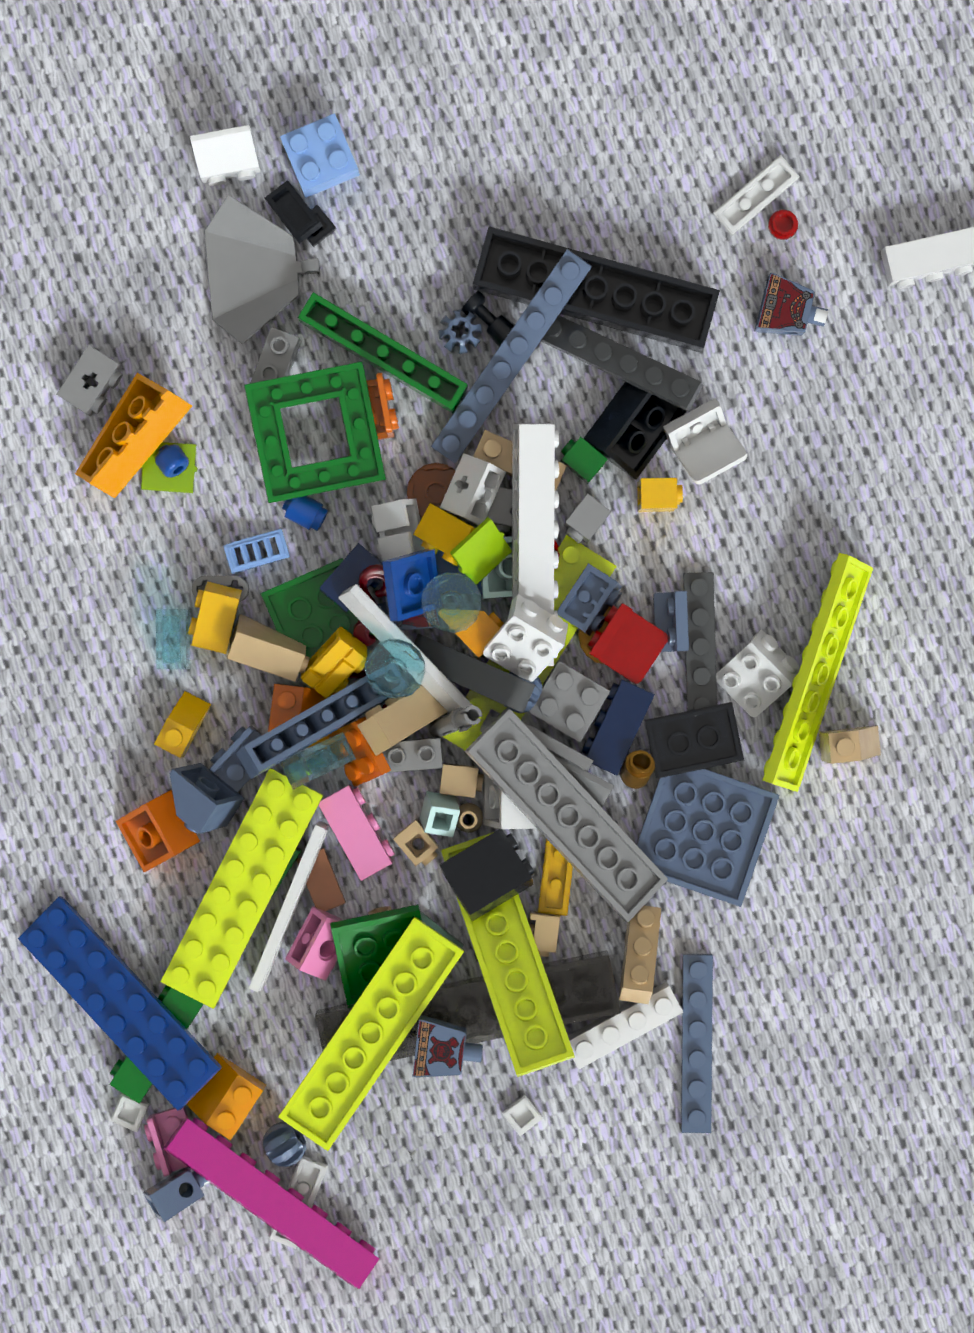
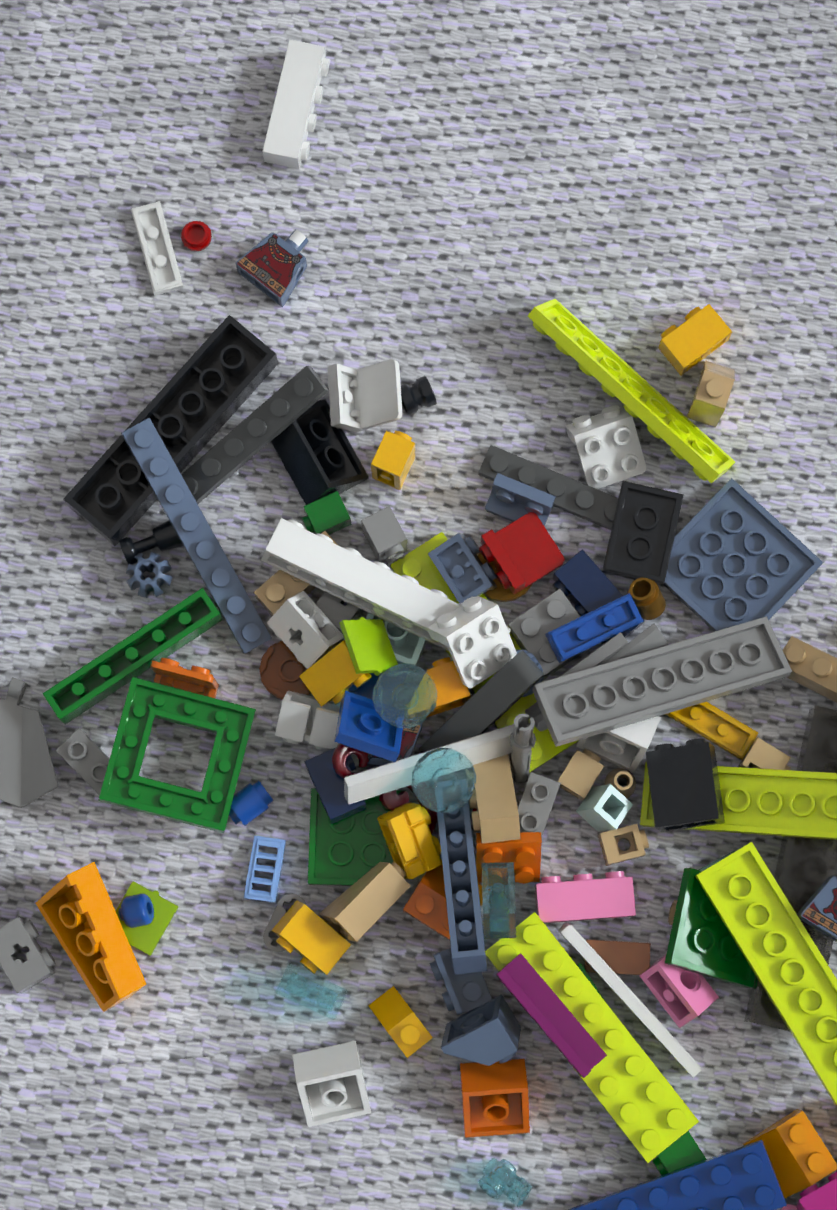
camera: 65 degrees left, 10 degrees down
none -> white slope [292,1041,371,1127]
none -> black wheel [401,376,437,416]
none -> clear light blue plate [479,1157,533,1208]
none -> magenta fence [496,953,607,1078]
none -> blue tile [545,593,644,663]
none -> yellow brick [658,304,732,376]

